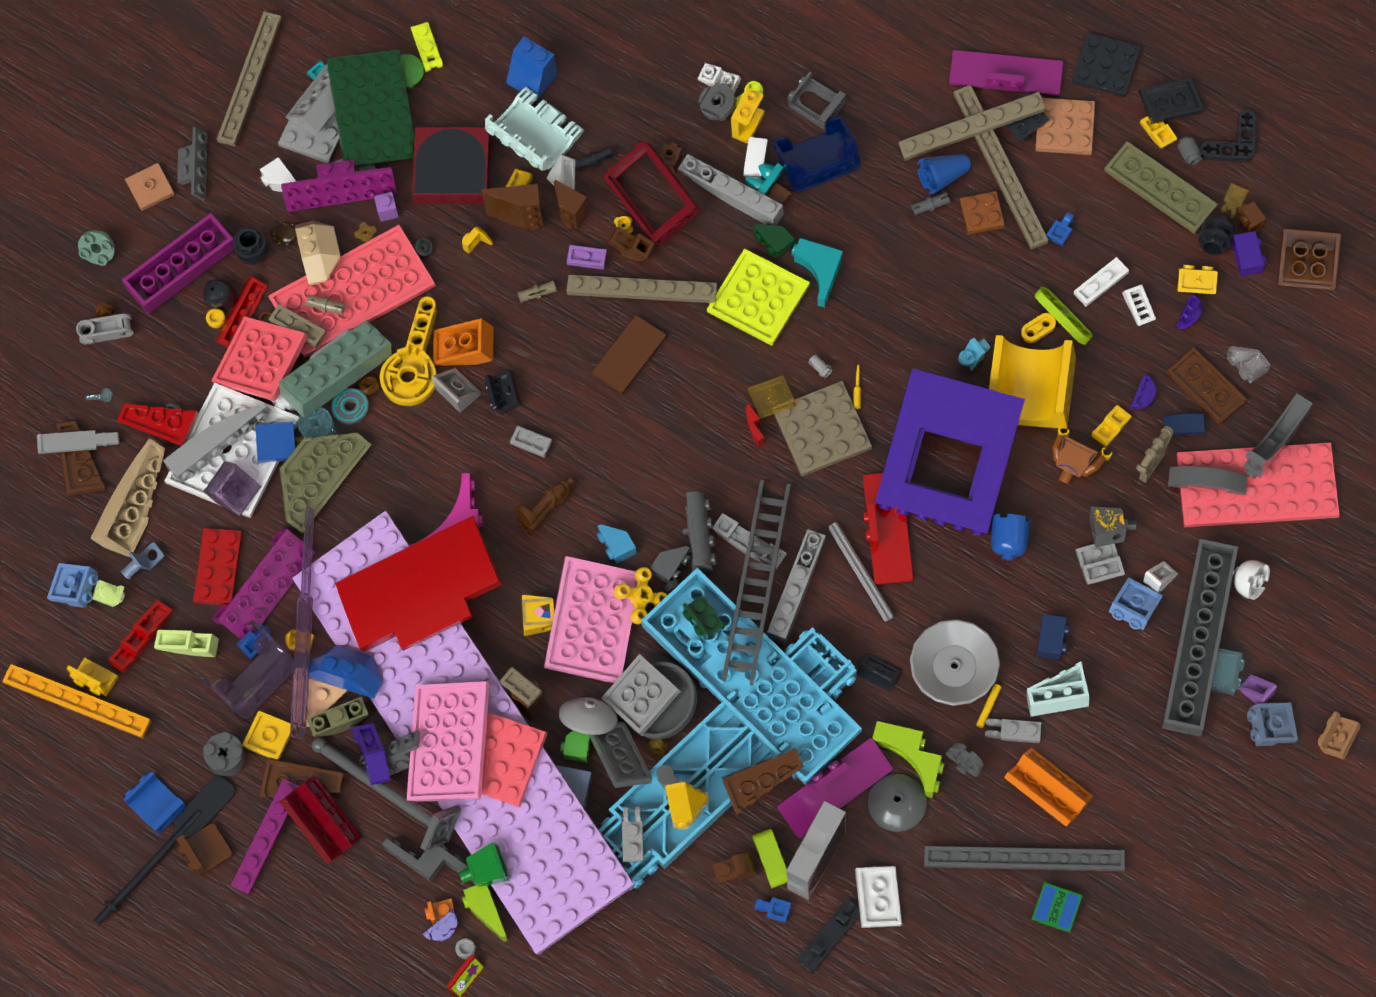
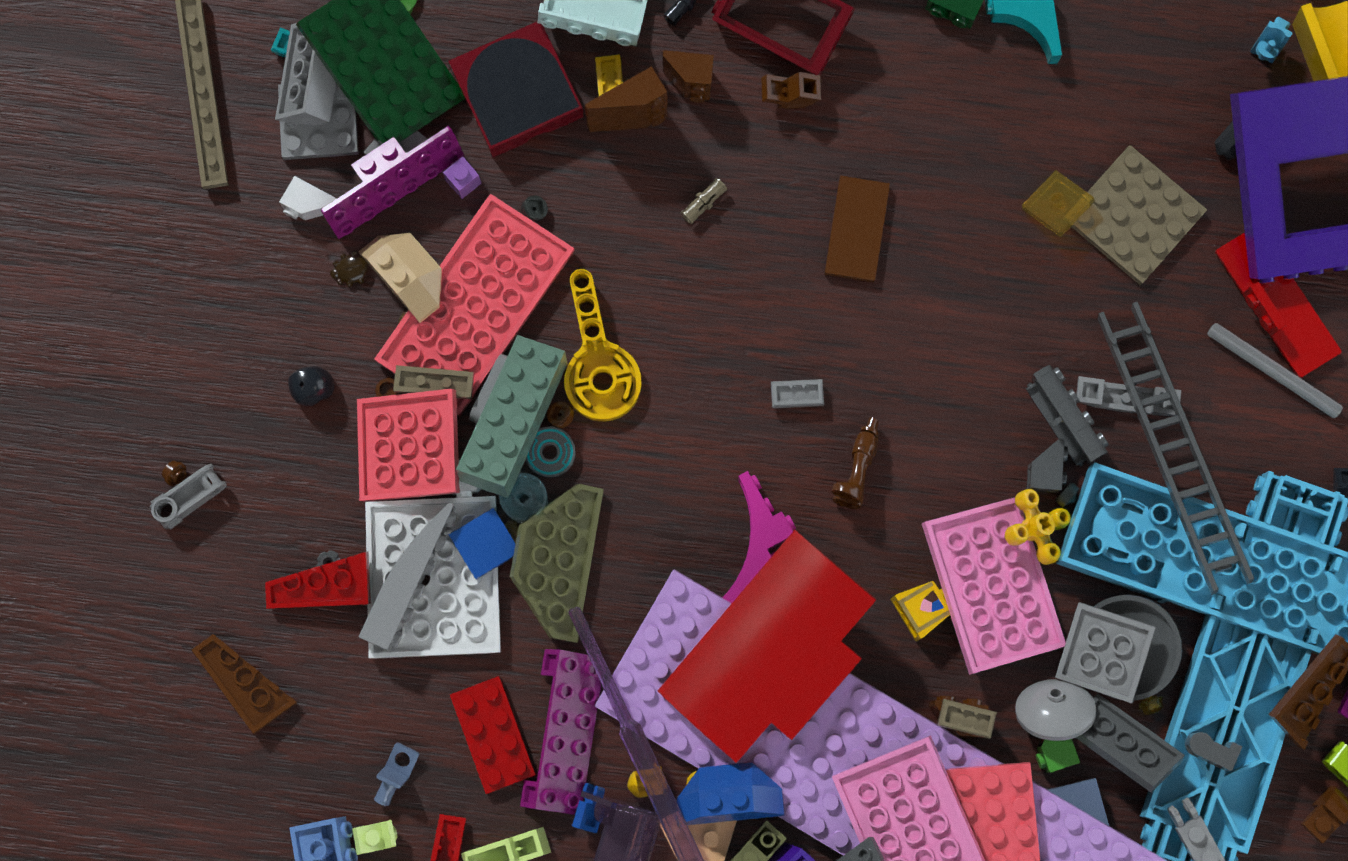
camera: 35 degrees left, 10 degrees up
light grey piece [37,430,120,454] -> none
sand green plate [78,230,115,266] -> none
clear light blue hand [85,388,113,402] -> none
tan wedge [90,439,165,557] -> none
magenta brick [122,213,235,314] -> none
nougat plate [125,163,175,211] -> none
dark grey bracket [177,127,208,201] -> none
clear purple slope [203,461,261,517] -> none
yellow tile [206,308,226,328] -> none
red slope [215,276,268,347] -> none
black piece [233,227,268,264] -> none
dark tan pin [306,294,345,315] -> none
clear yellow plate [354,222,376,243] -> none
light grey slope [432,368,482,413] -> none
orange slope [433,318,494,366] -> none
yellow plate [462,226,493,254] -> none
black bracket [484,369,521,414] -> none
white slope [547,155,575,190] -> none
medium lavender plate [567,245,607,270] -> none
dark tan plate [567,275,717,303] -> none
dark azure slope [597,524,637,564] -> none
yellow plate [614,216,633,234] -> none
yellow wedge [665,782,709,830] -> none
dark green bracket [682,595,725,641] -> none
neon yellow plate [707,249,810,346] -> none
red slope [746,404,765,448] -> none
light grey slope [767,529,826,646] -> none
light grey pin [808,354,832,378] -> none
yellow piece [853,365,861,409] -> none

